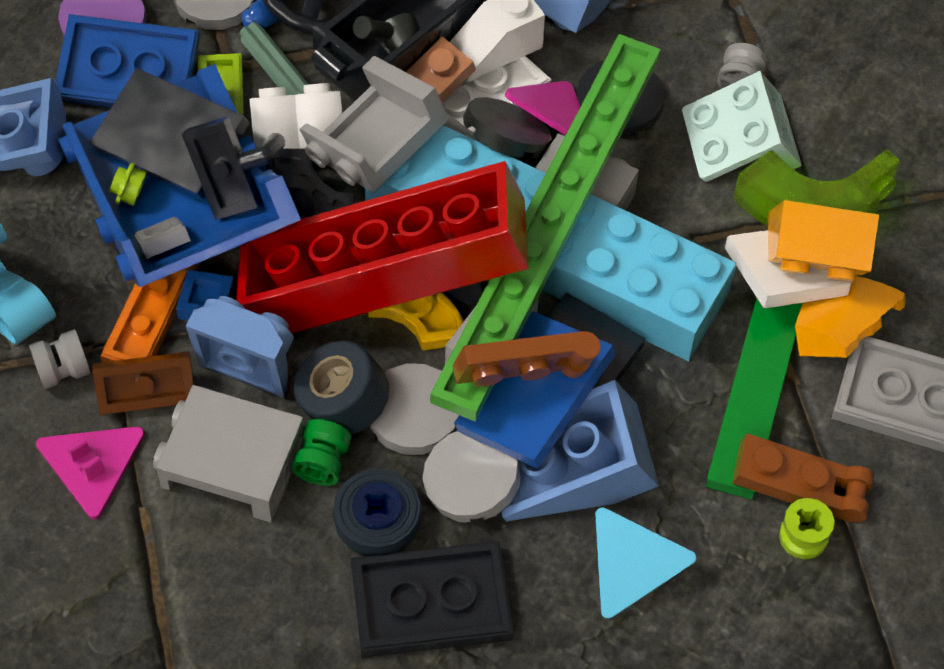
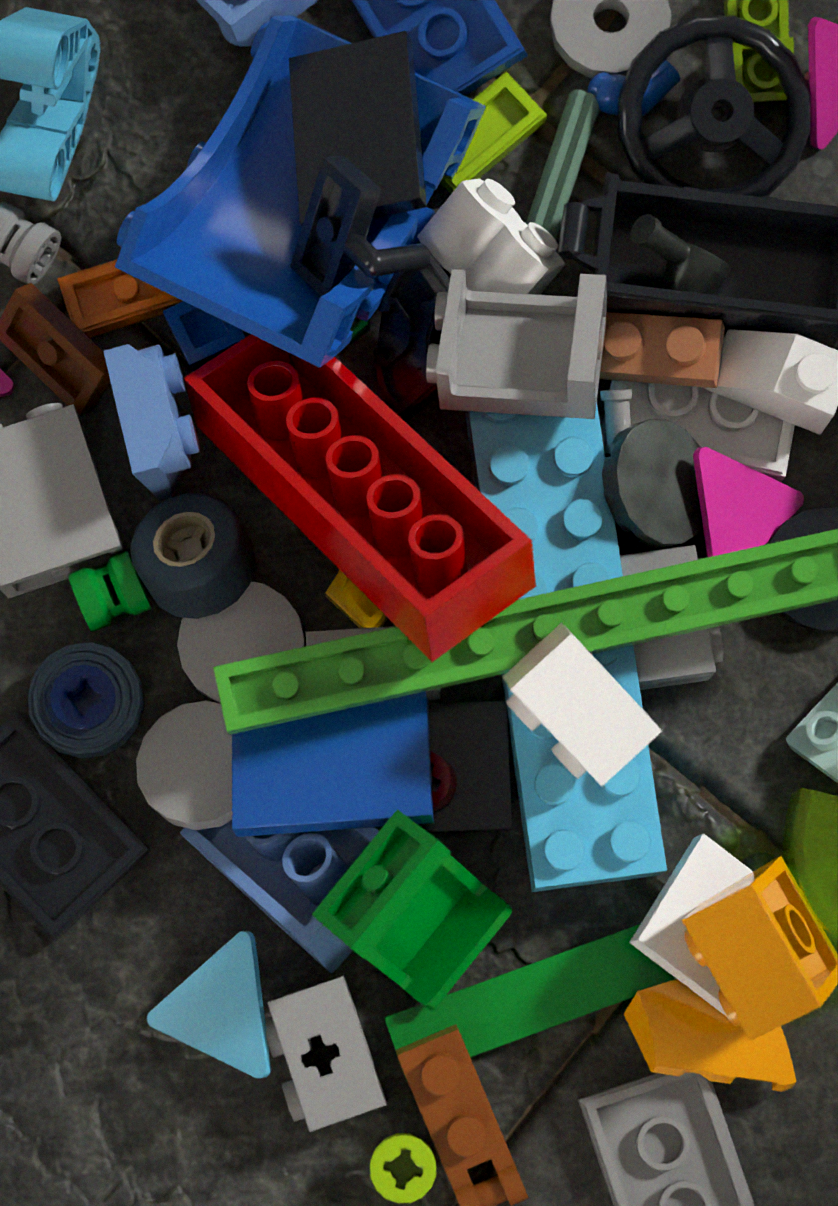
camera: 55 degrees right, 20 degrees up
lime plate [109,163,147,206] -> none
light grey tile [134,217,191,259] -> none
dark orange plate [453,331,601,387] -> none
none -> light grey brick [265,976,387,1132]
none -> green panel [311,809,512,1011]
none -> white brick [503,622,662,786]

